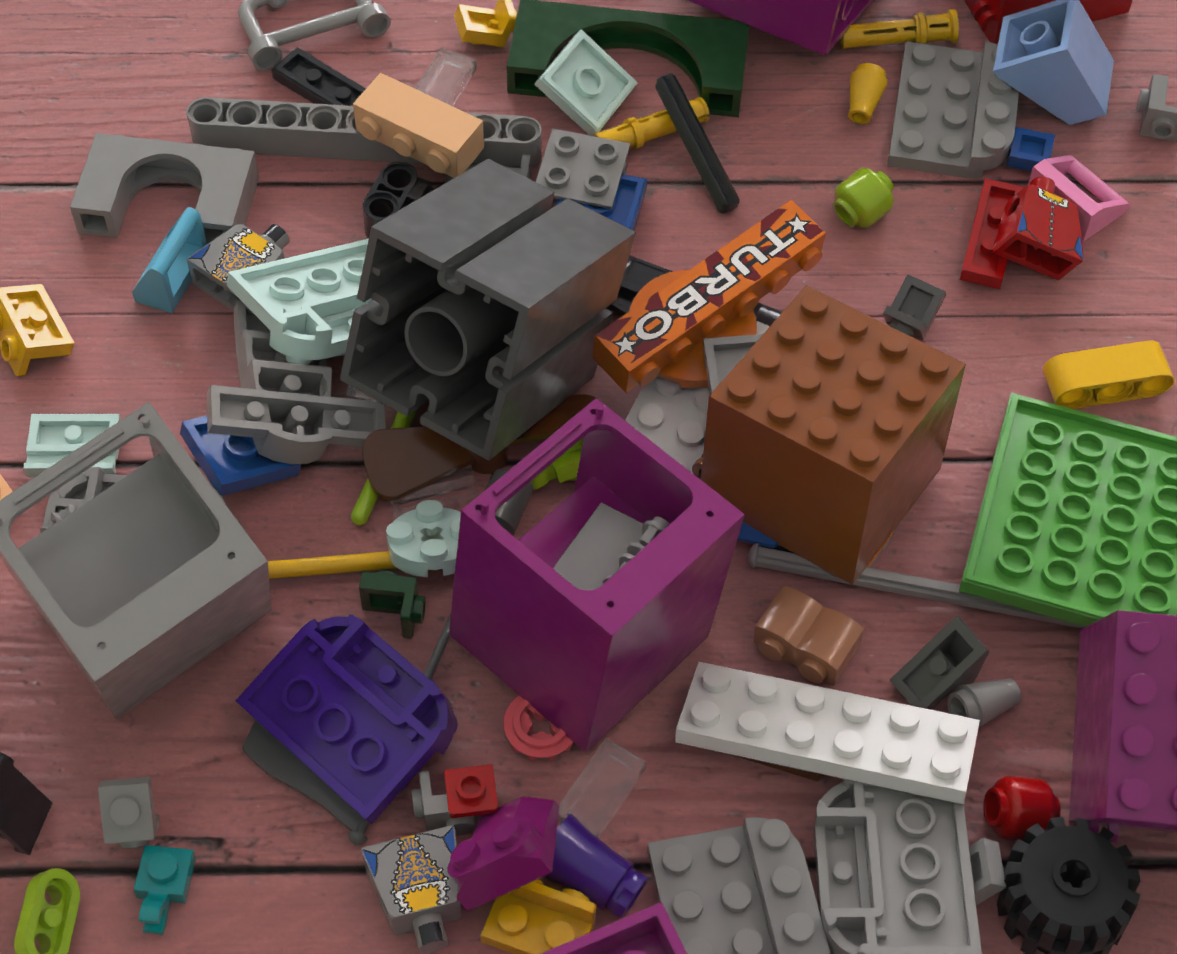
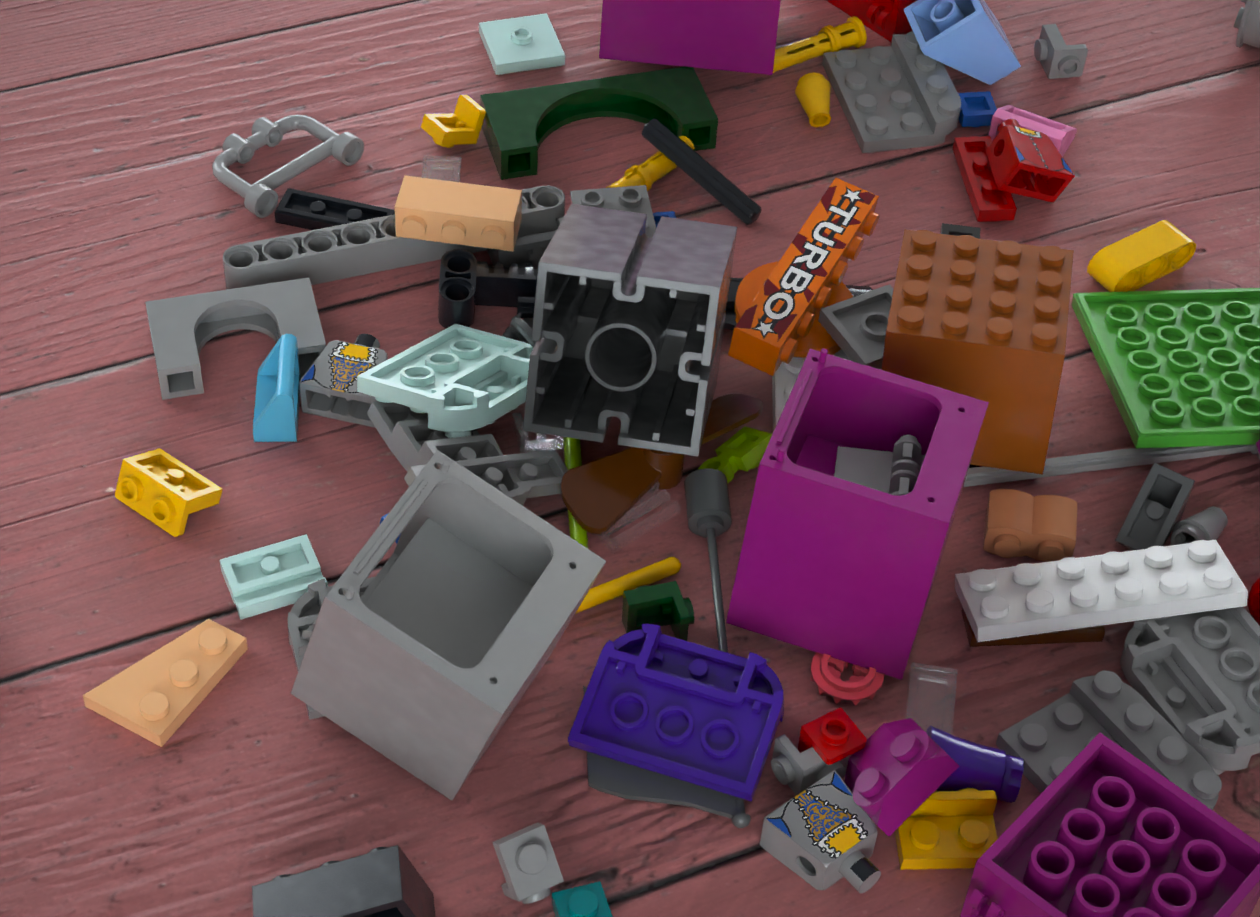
camera: 25 degrees left, 10 degrees down
light aqua plate [386,500,461,577] -> none
light aqua plate [534,30,638,136] -> none
lime head [833,168,894,229] -> none

